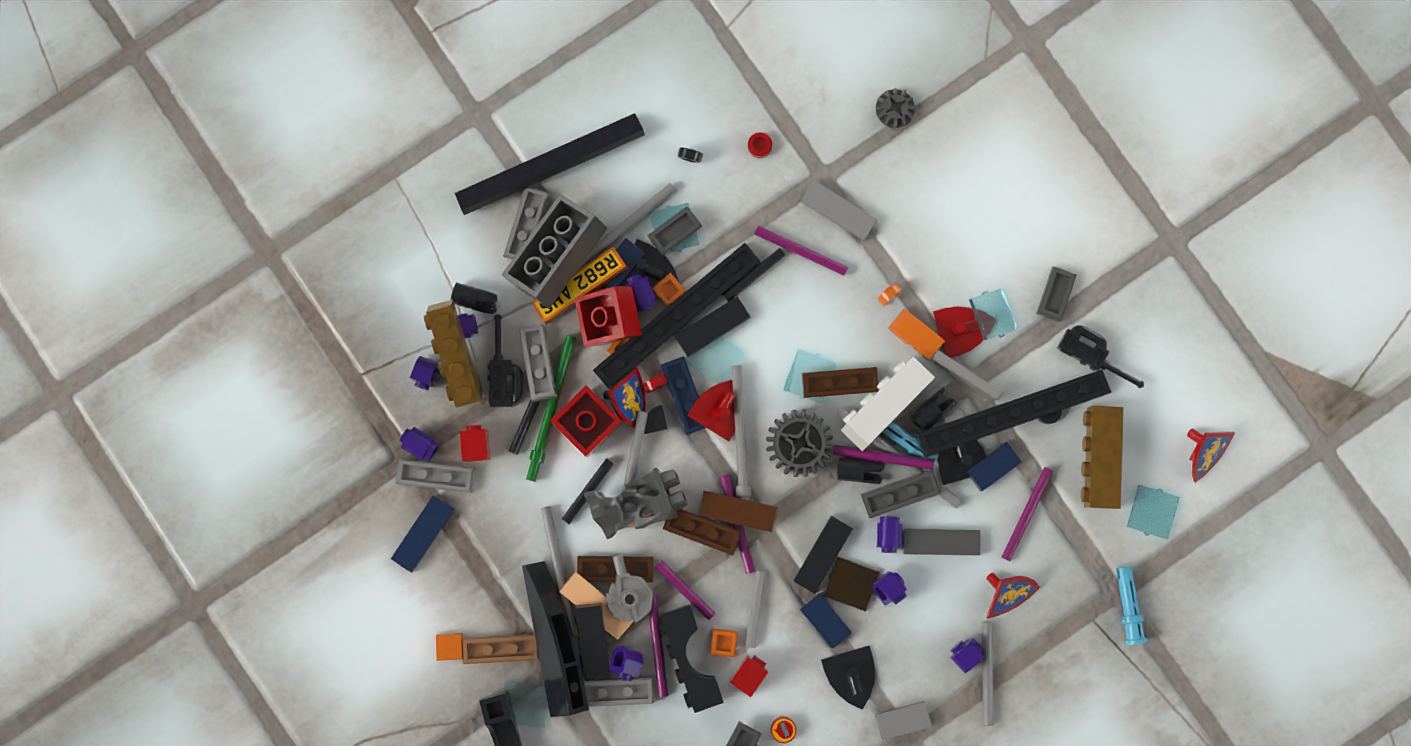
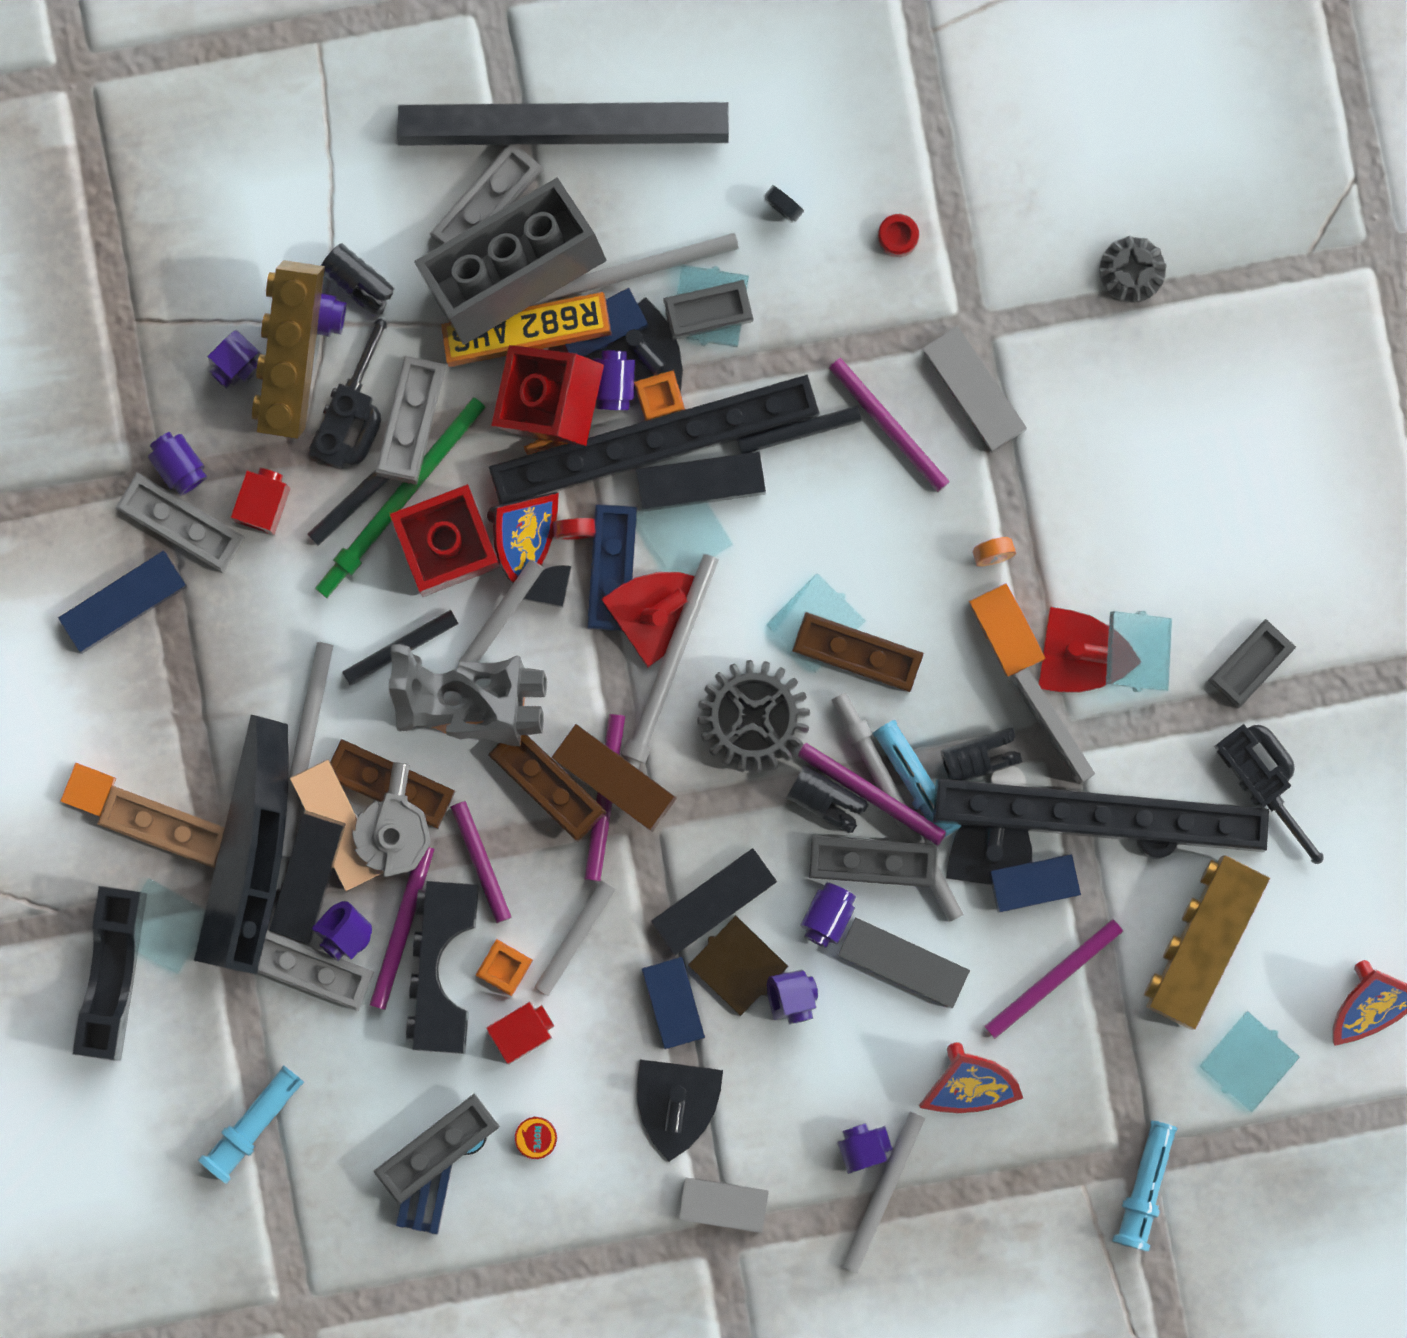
camera: 25 degrees right, 0 degrees up
white brick [841,357,935,451] -> none

